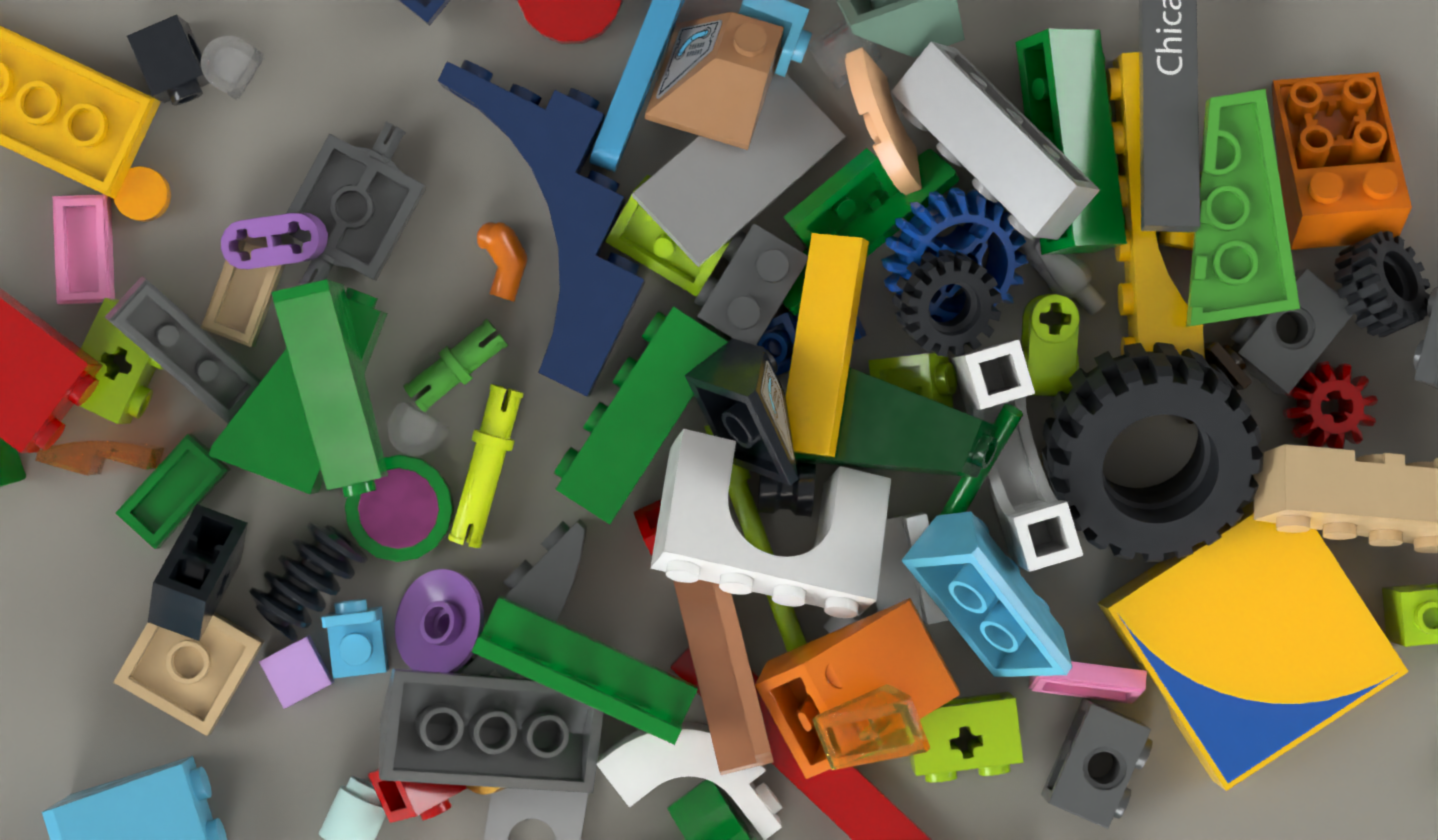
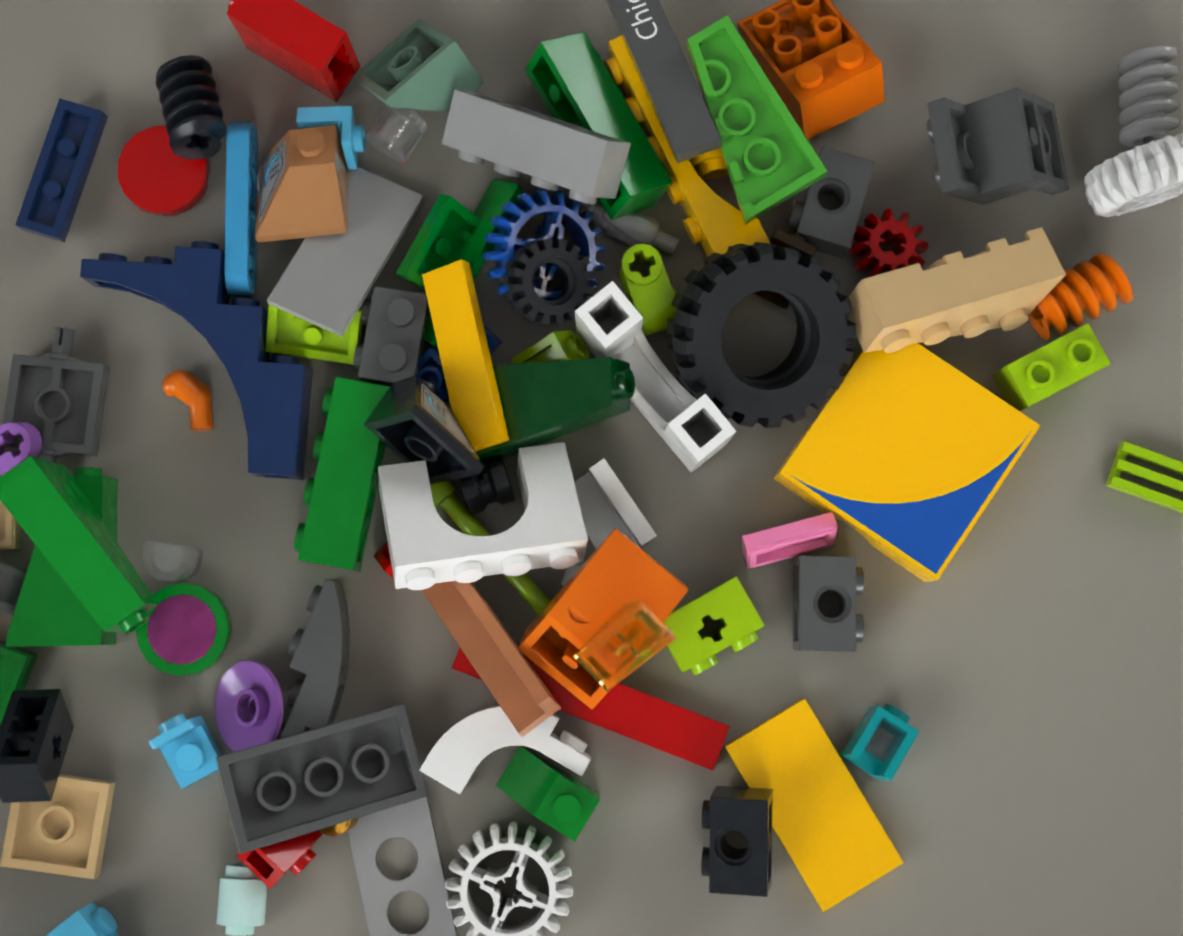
camera: 20 degrees left, 5 degrees down
black piece [249,522,368,641] -> none
lavender tile [259,635,334,709] -> none
bright green pin [403,318,509,412] -> none
neon yellow pin [448,384,524,548] -> none
green fence [471,596,698,745] -> none
light nougat tile [845,47,922,195] -> none
medium azure slope [901,511,1072,677] -> none
green bar [940,404,1023,515] -> none
black tyre [1334,231,1430,338] -> none

